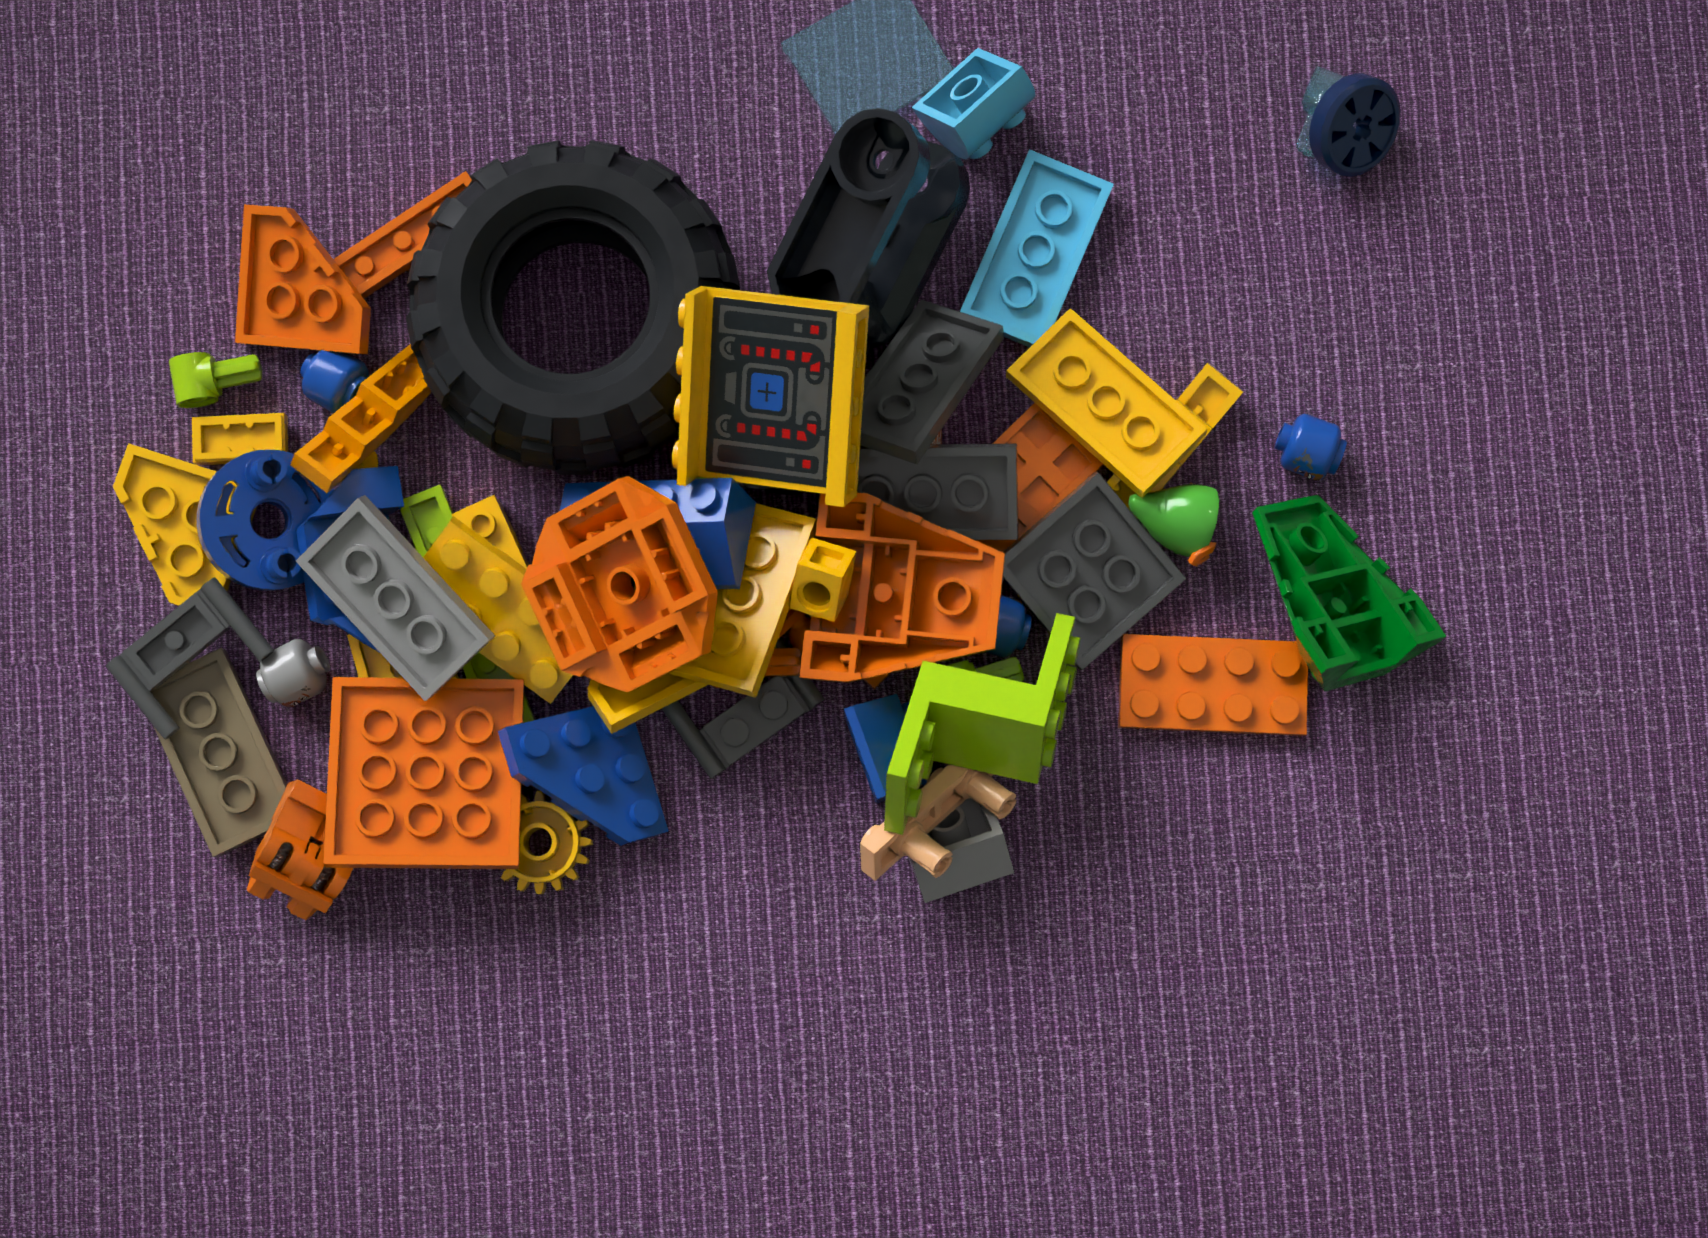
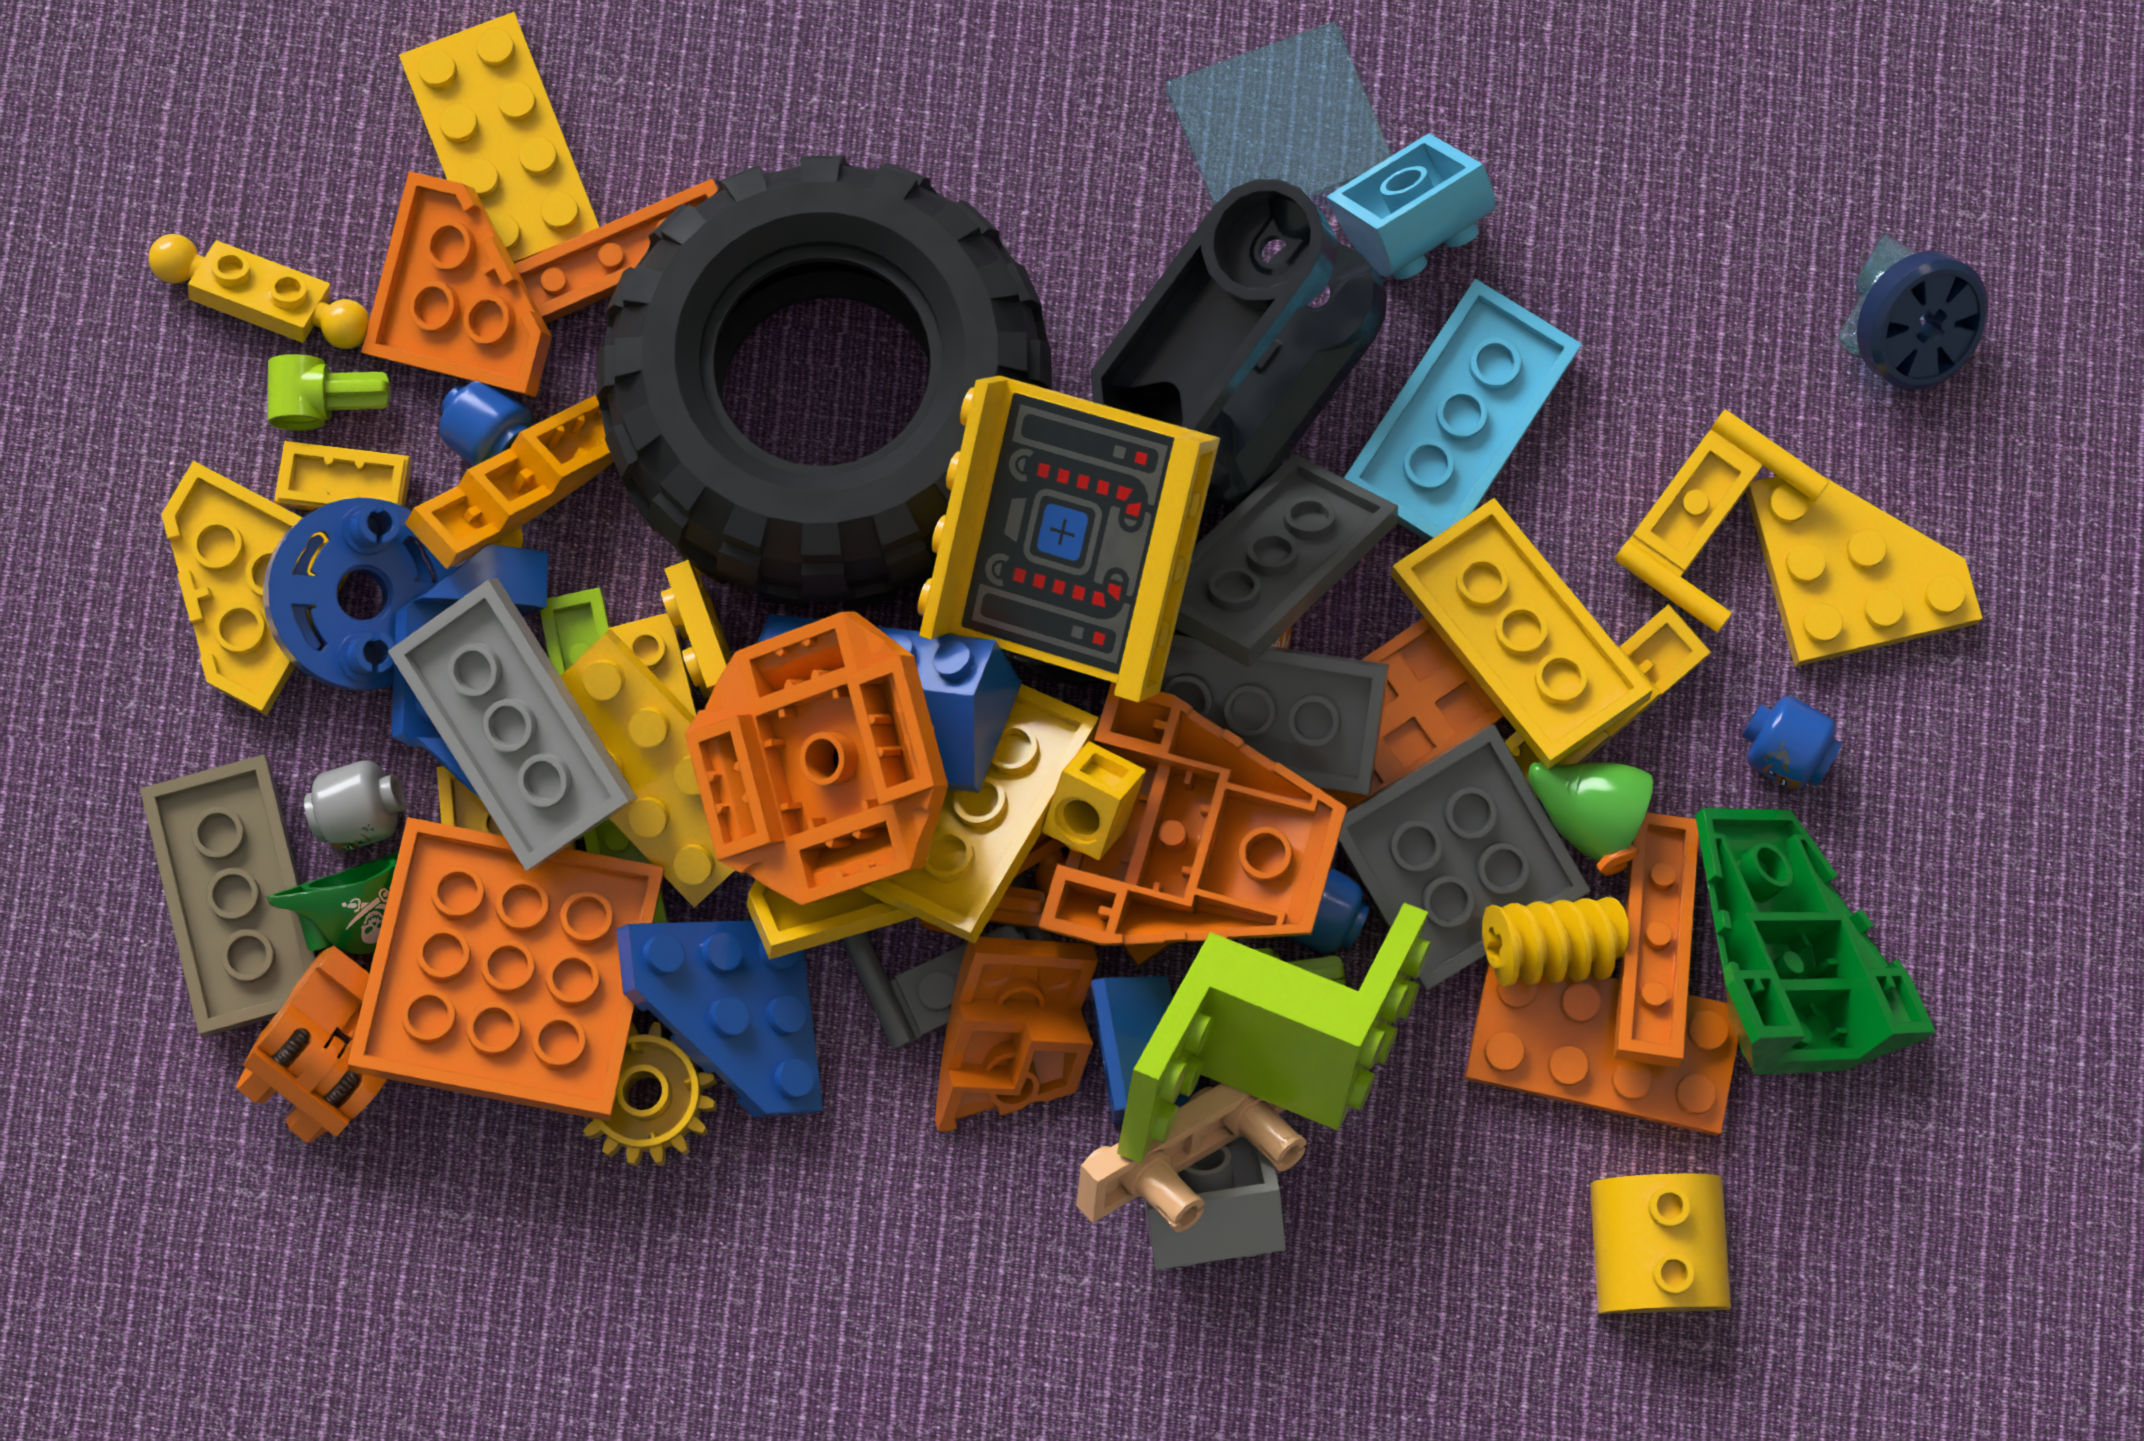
camera: 10 degrees right, 5 degrees down
dark grey plate [105,577,275,740] -> none
none -> yellow plate [148,234,370,349]
none -> green hat [266,851,399,954]
none -> yellow plate [399,12,599,264]
none -> yellow plate [661,560,732,699]
none -> orange slope [935,936,1098,1132]
none -> yellow piece [1481,897,1629,987]
none -> yellow brick [1590,1173,1731,1314]
none -> orange plate [1613,812,1699,1068]
none -> yellow plate [1614,409,1830,633]
none -> yellow plate [1745,476,1983,667]

